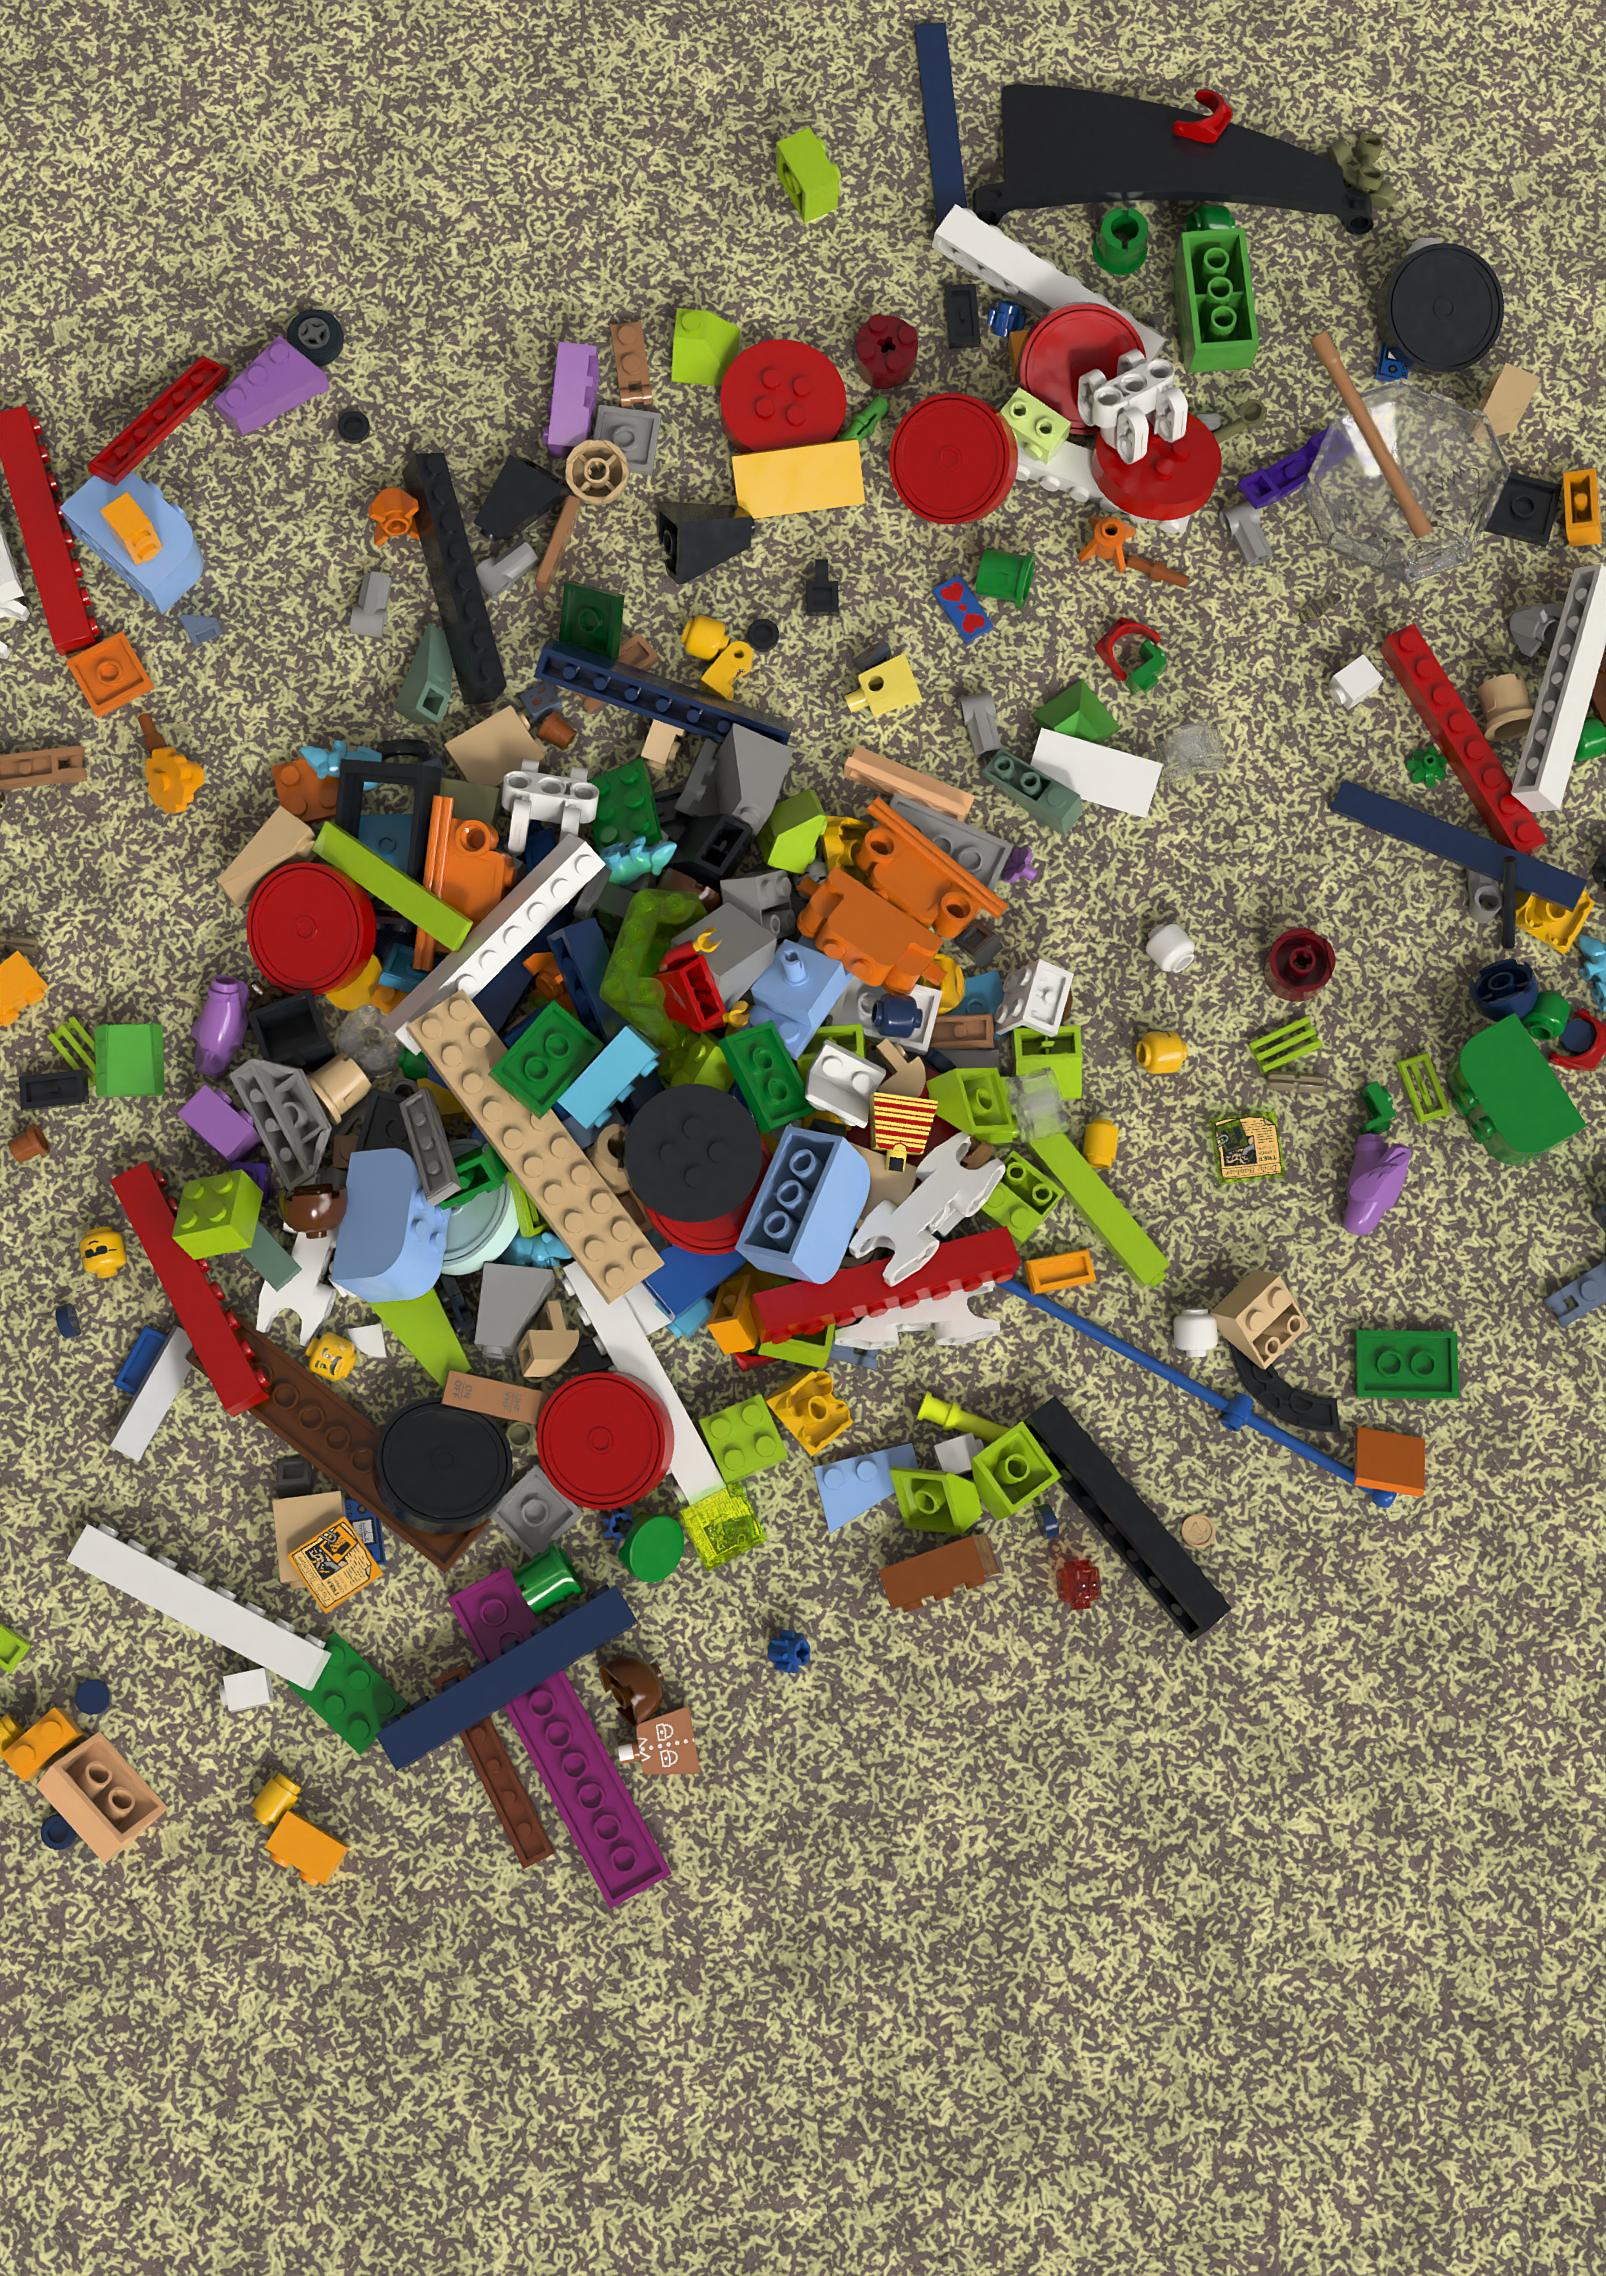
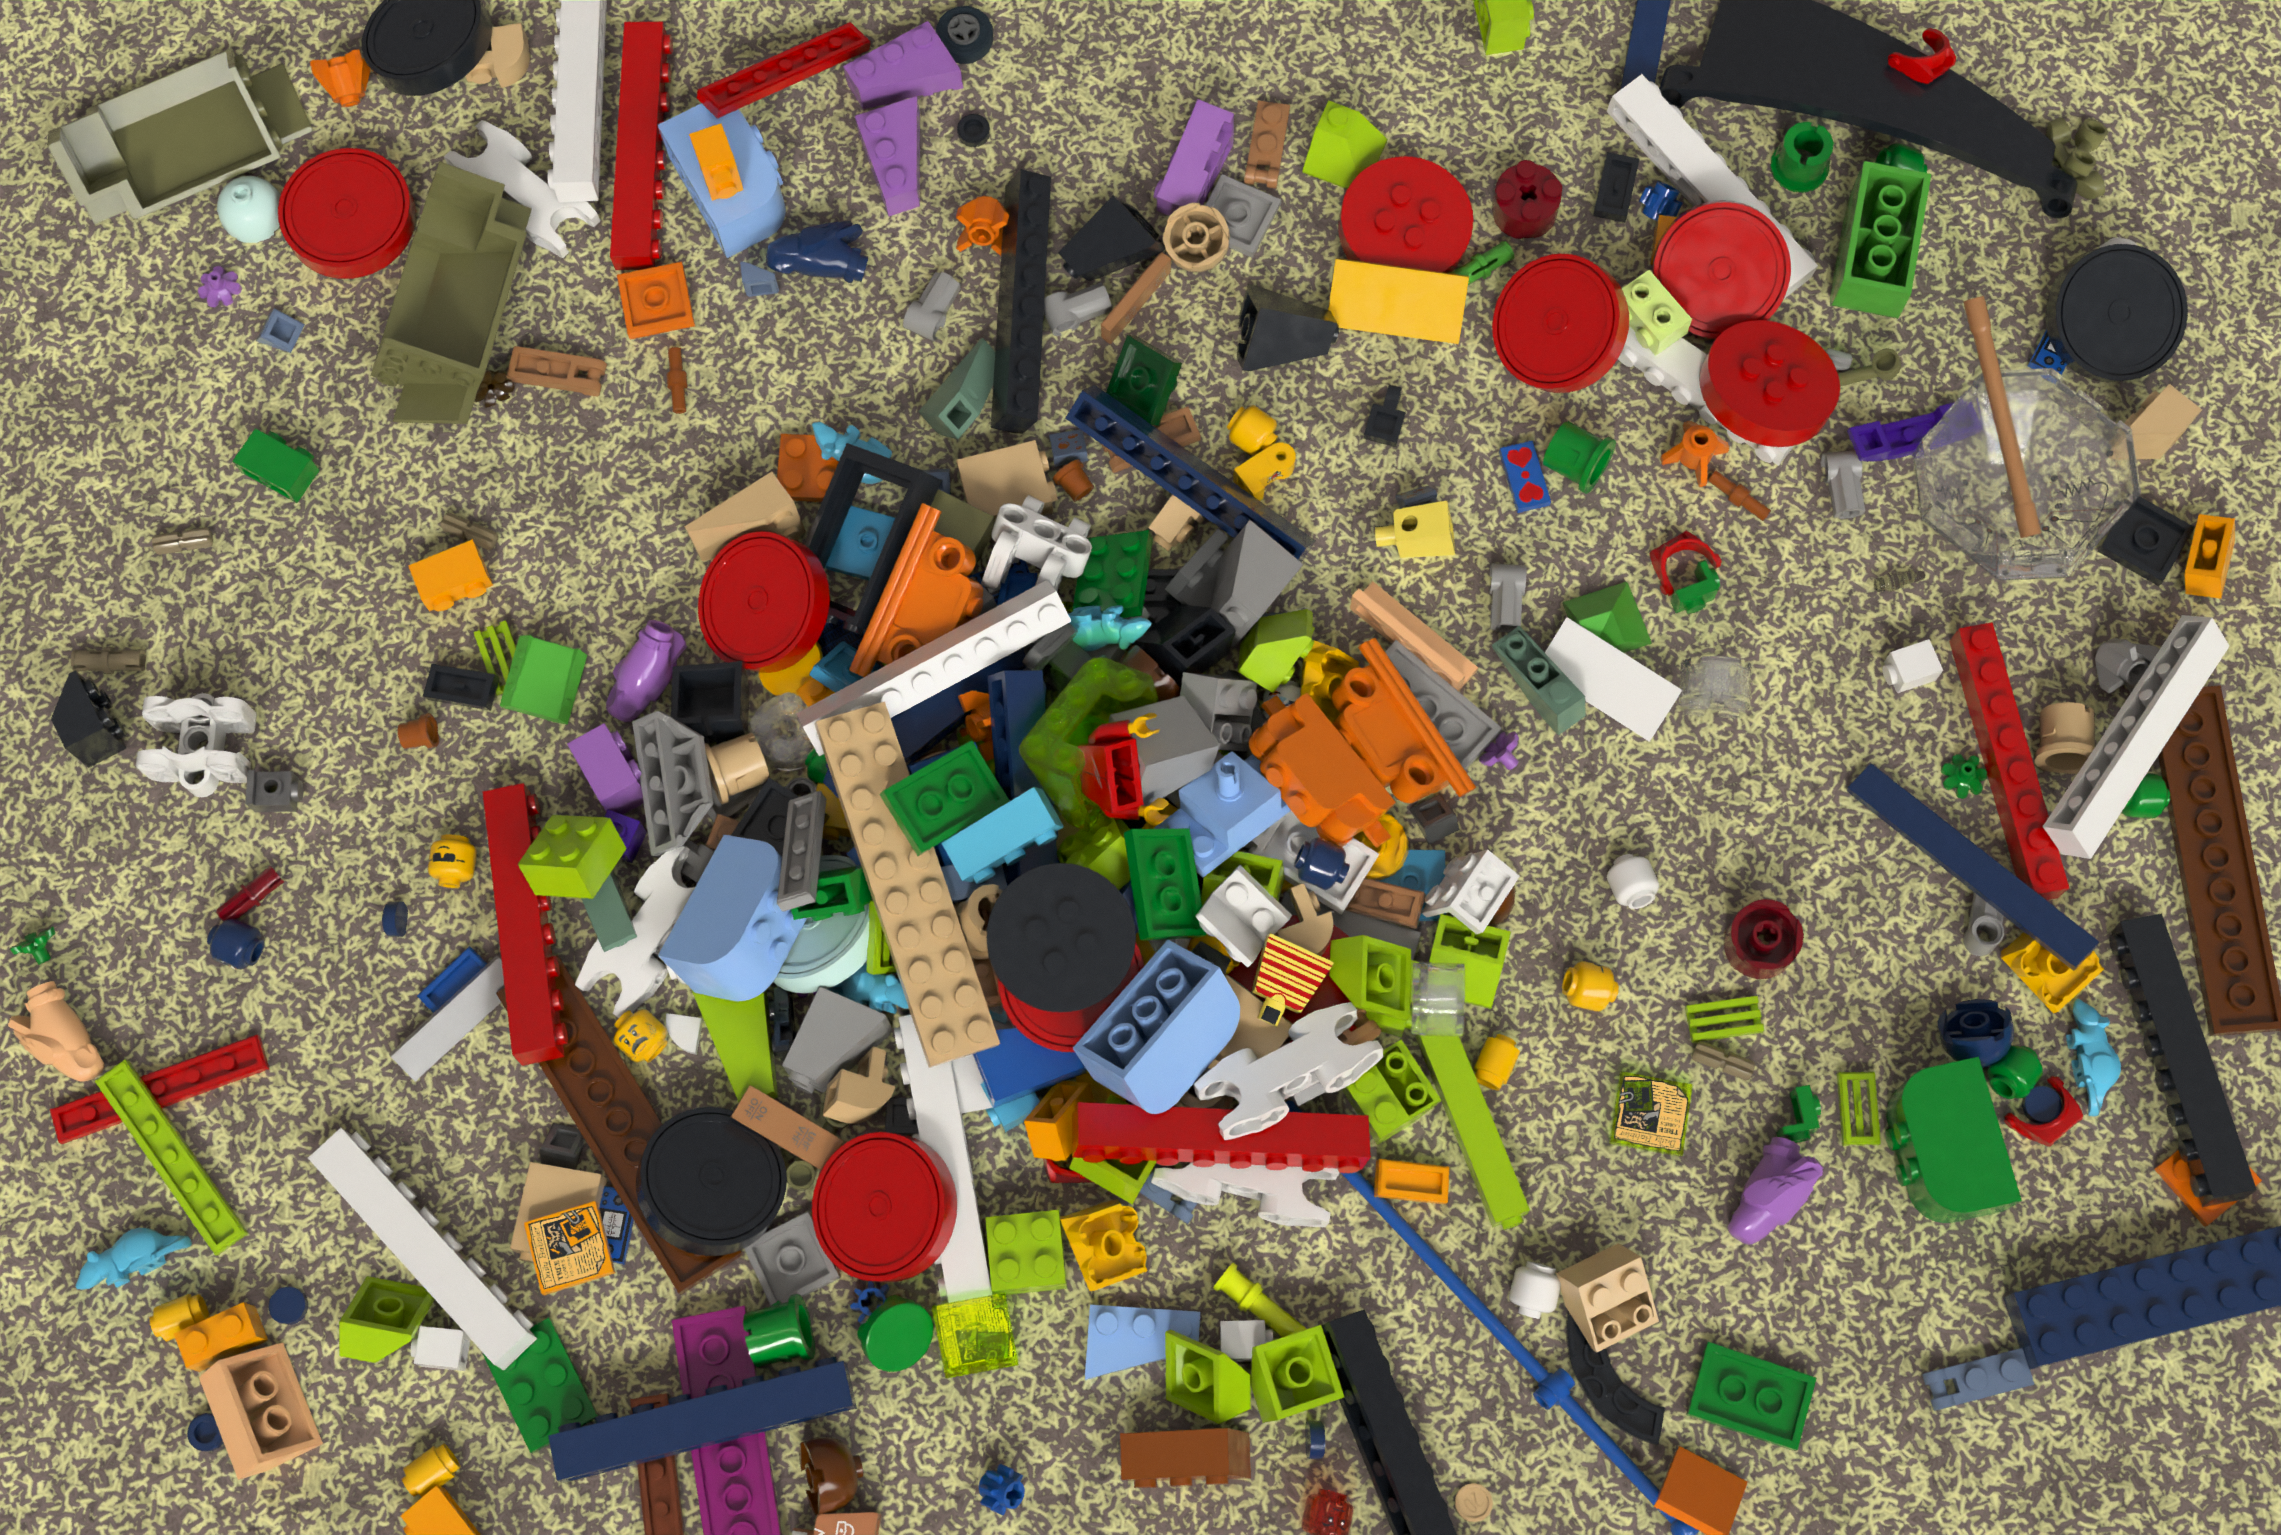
camera: 25 degrees right, 5 degrees down
light orange plant [144,746,204,814] -> none
dark brown plant [248,979,284,1012] -> none
reddish brown cylinder [278,1183,348,1239] -> none
lime tile [311,821,473,951] -> none
black piece [375,739,430,761] -> none
black tile [747,619,779,652] -> none
dark blue tile [924,1047,957,1074] -> none
white piece [1078,349,1188,464] -> none
black bar [1502,856,1517,949] -> none
none -> lime slope [339,1276,435,1363]
none -> dark blue animal [766,221,868,283]
none -> medium lavender wedge [855,96,920,216]

